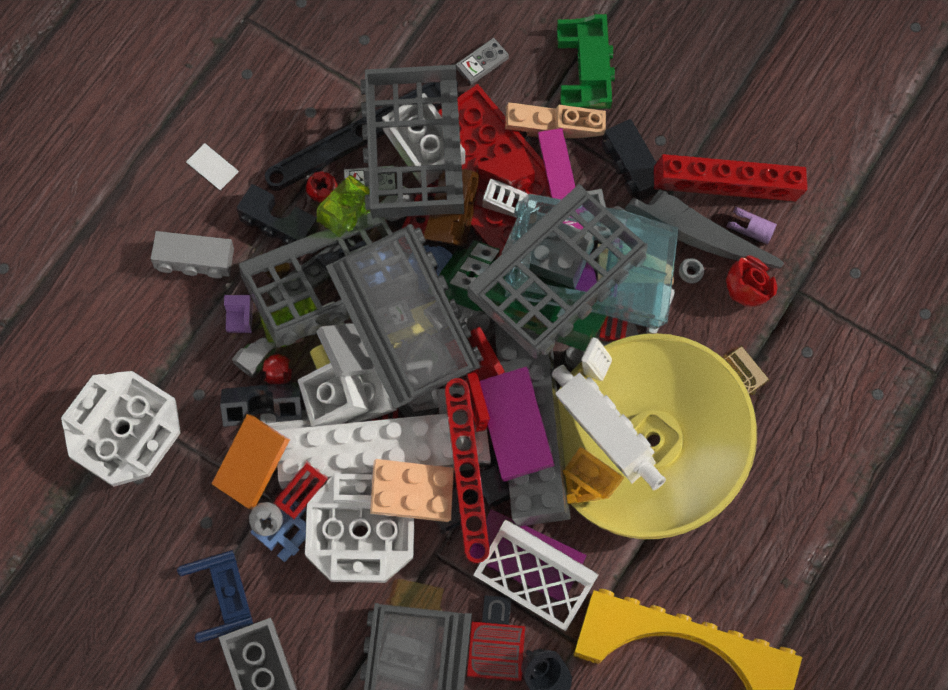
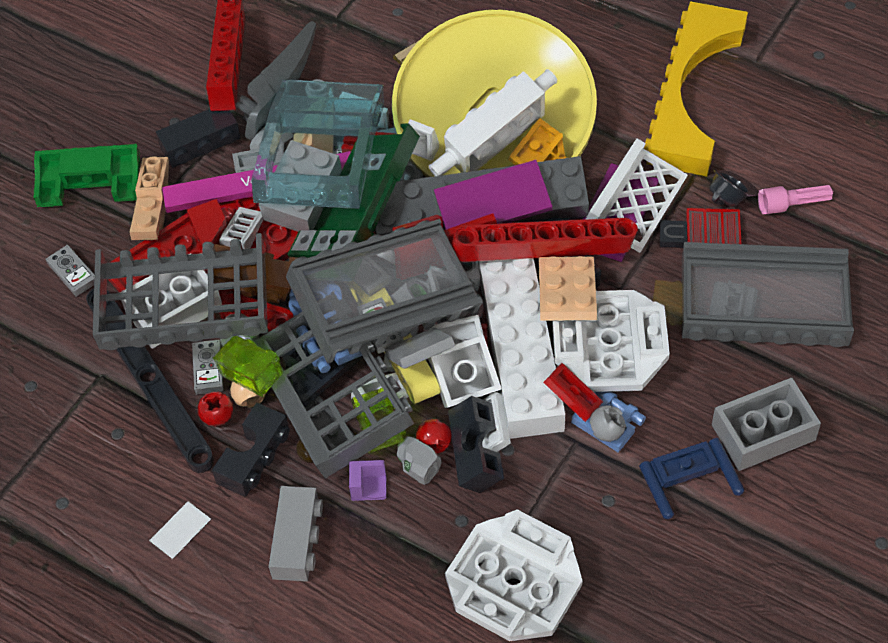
camera: 85 degrees left, 15 degrees down
orange tile [212,414,290,509] -> none
dark grey window [468,184,648,359] -> none
lavender hinge [726,206,777,245] -> none
red cylinder [726,255,778,307] -> none

